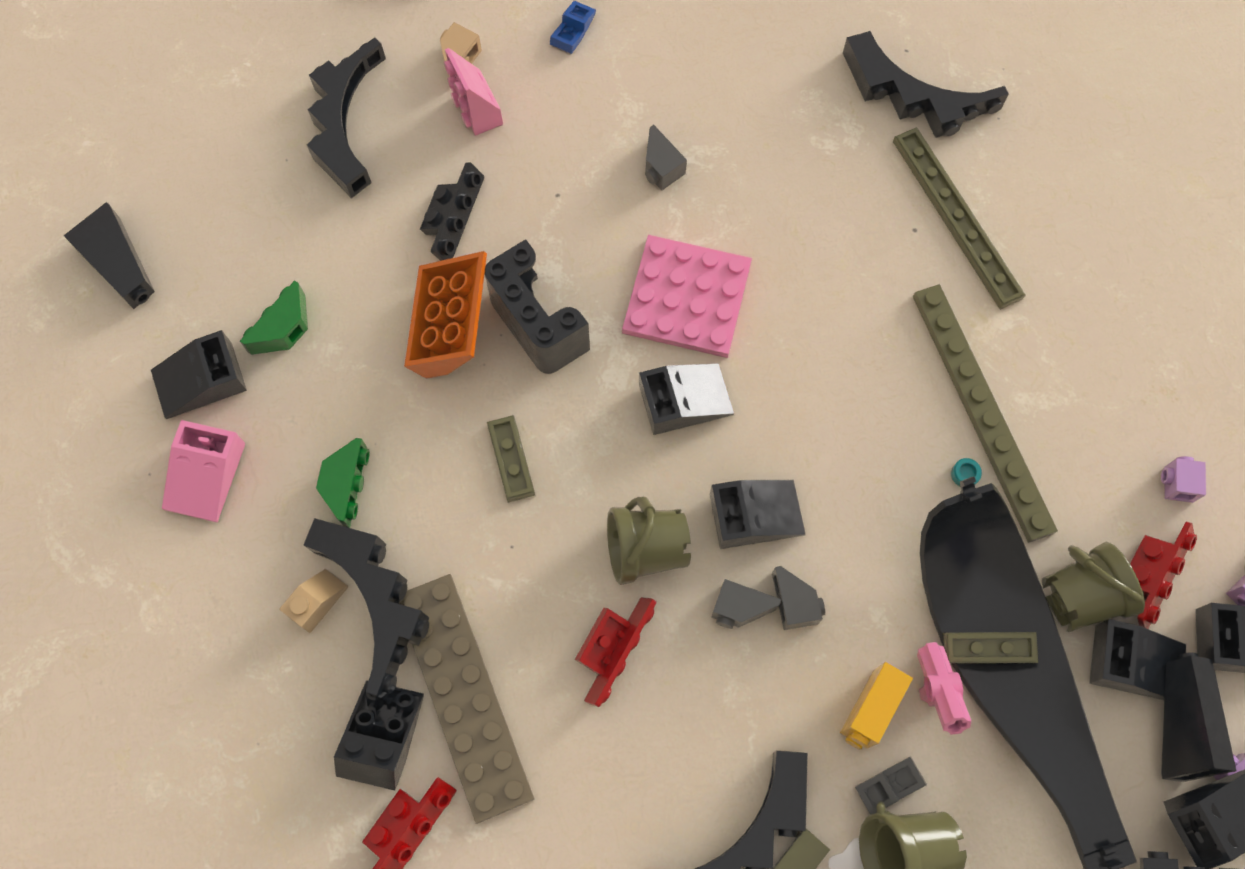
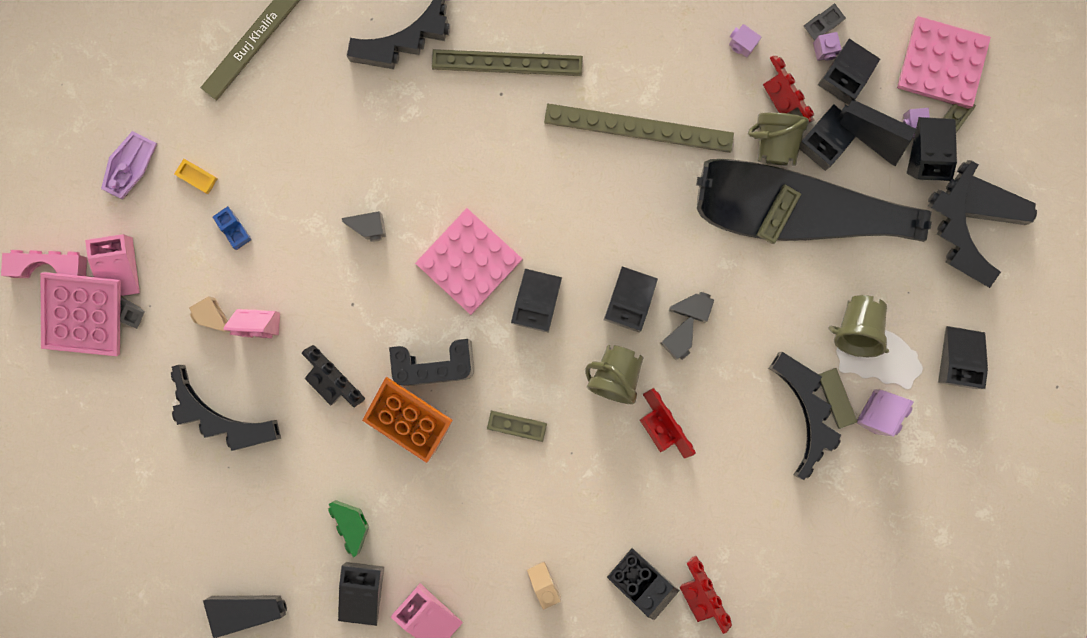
camera: 55 degrees left, 15 degrees up
black arch [304,518,429,701] -> none
green slope [316,438,370,528] -> none
dark tan plate [399,574,535,824] -> none
yellow brick [840,662,913,750] -> none
dark grey slope [855,756,927,815] -> none
bright pink piece [917,642,971,735] -> none
teal tile [951,458,982,486] -> none

